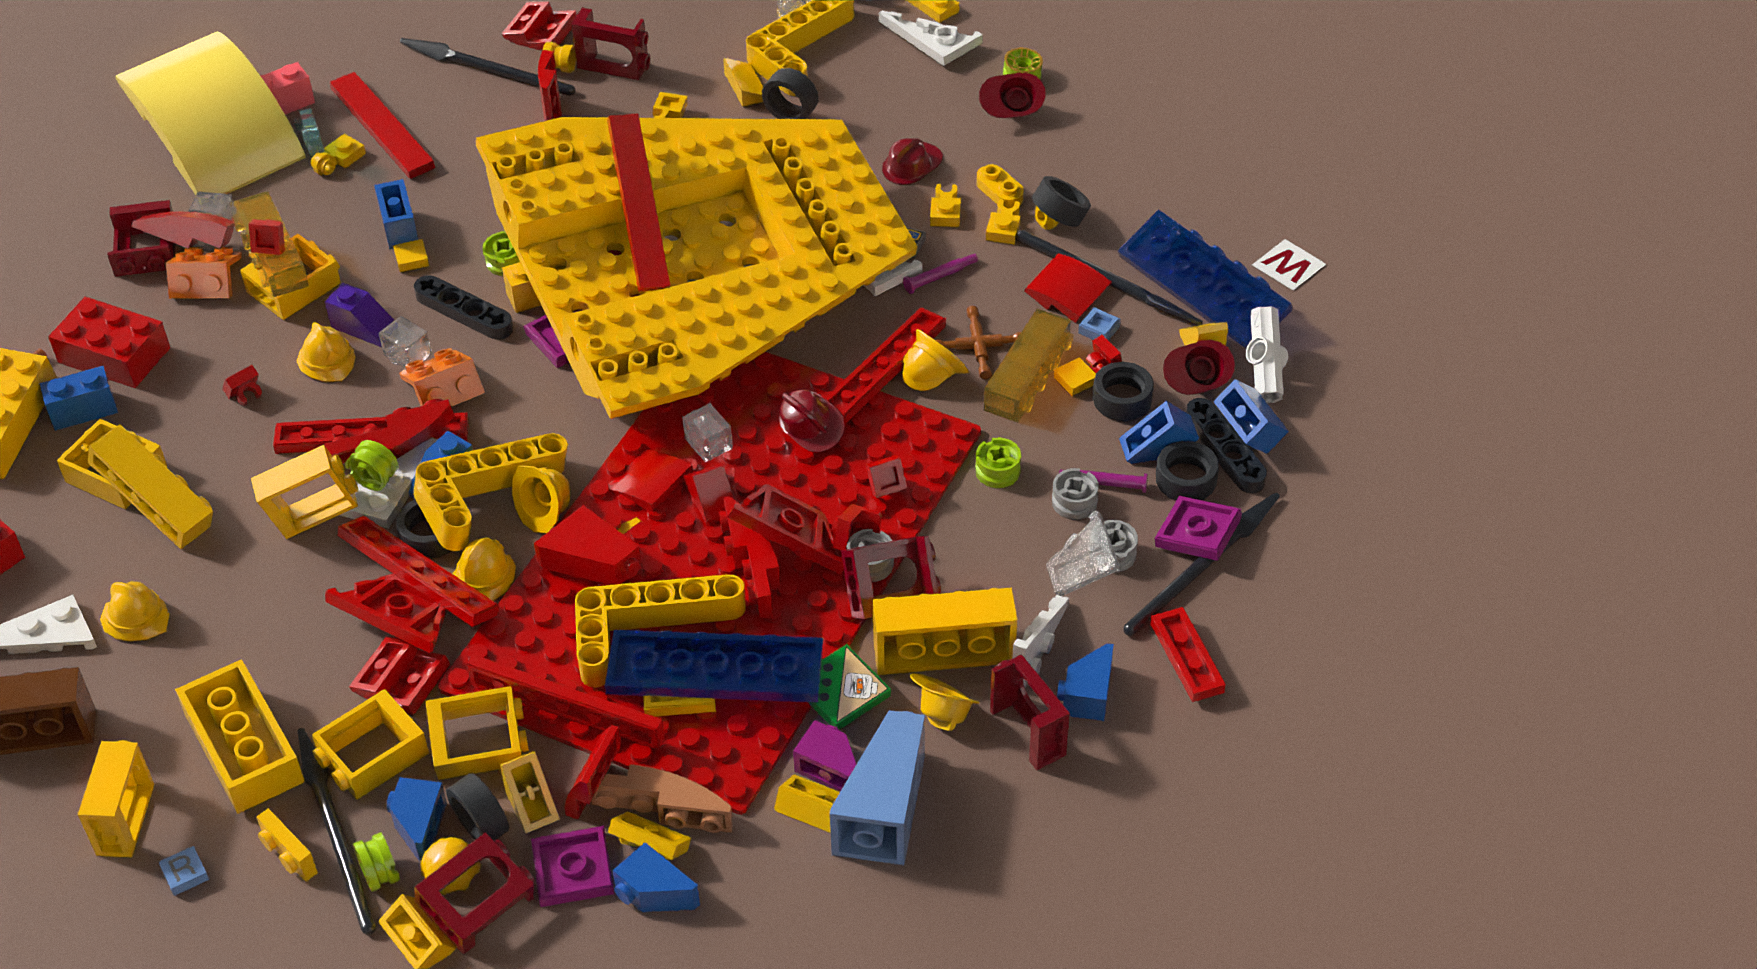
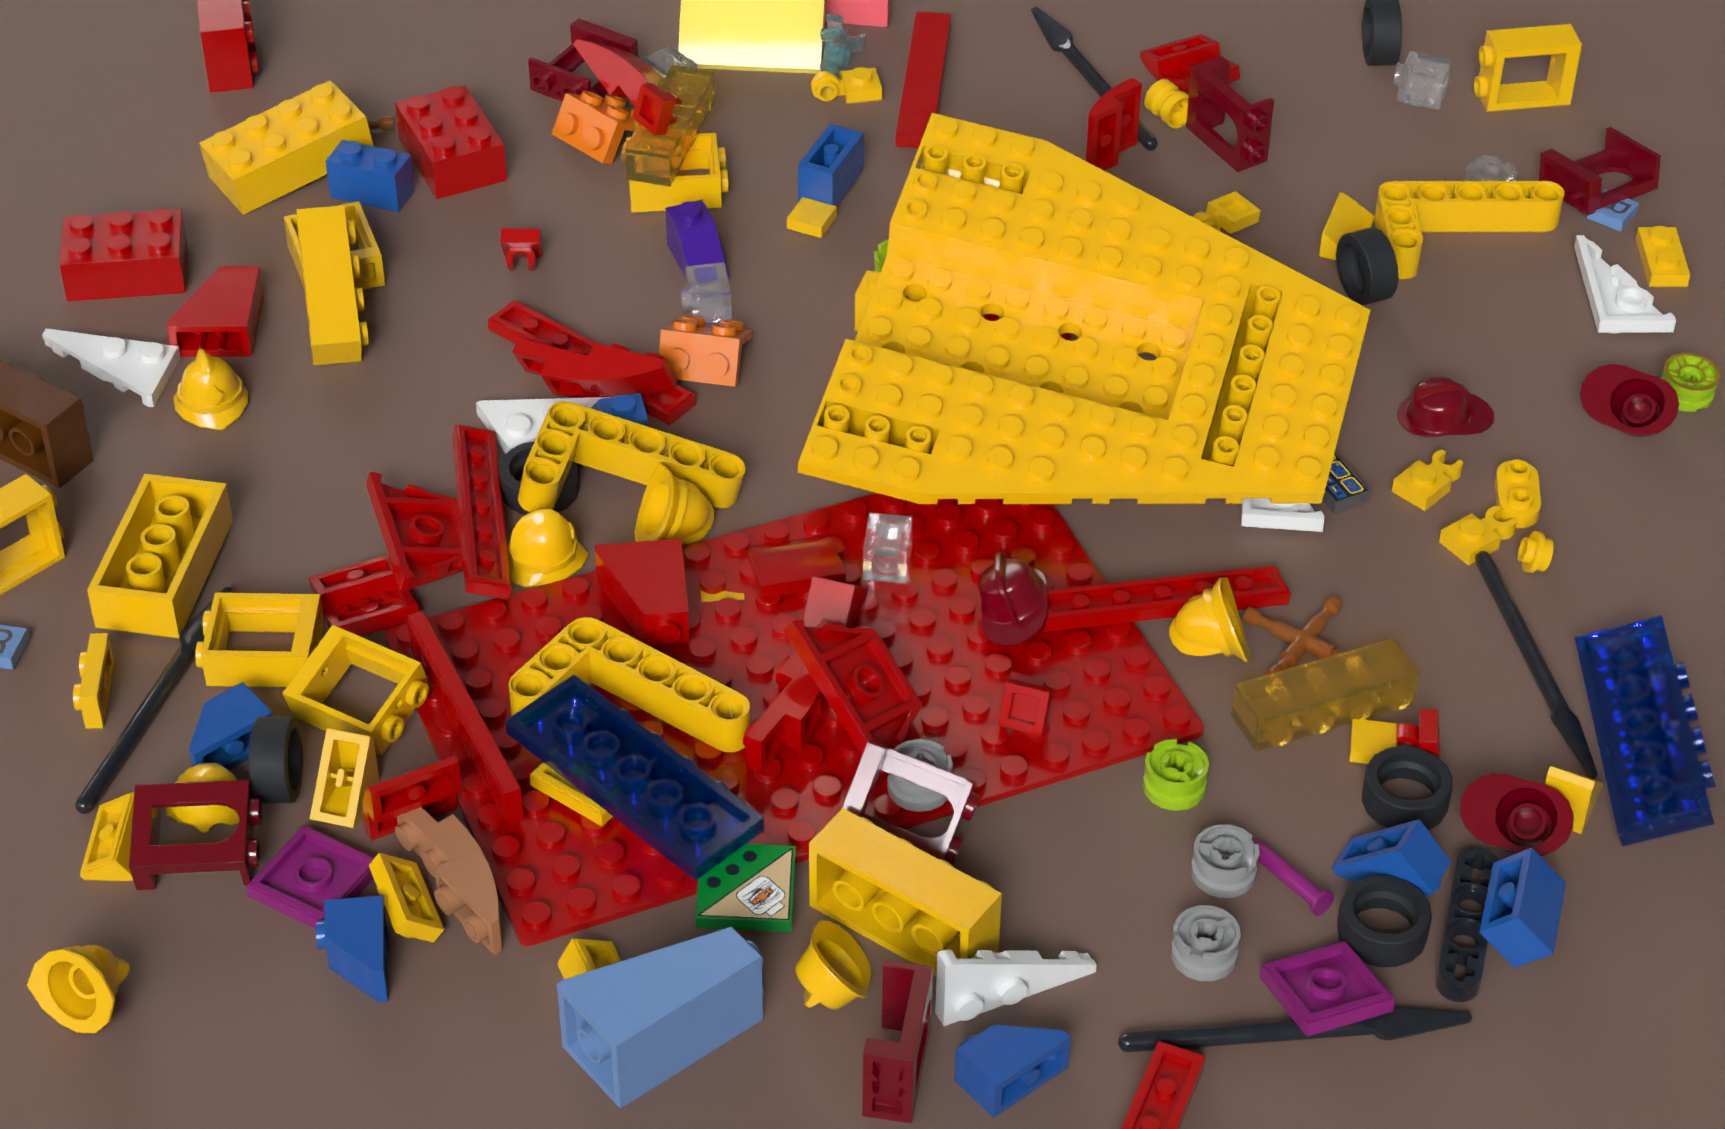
camera: 40 degrees right, 5 degrees down
yellow window [251,445,359,539] -> none
yellow piece [297,322,356,382] -> none
lime wheel [345,440,399,491] -> none
lime wheel [353,832,400,892] -> none
black beam [414,275,514,340] -> none
red tile [607,113,671,292] -> none
magenta slope [793,720,856,792] -> none
red bracket [831,504,883,550] -> none
magenta piece [903,253,978,294] -> none
red slope [1024,253,1111,323] -> none
black tyre [1032,176,1091,227] -> none
clear wing [1046,510,1120,596] -> none
medium blue tile [1078,307,1121,341] -> none
white piece [1246,306,1288,403] -> none
none -> red slope [166,266,264,357]

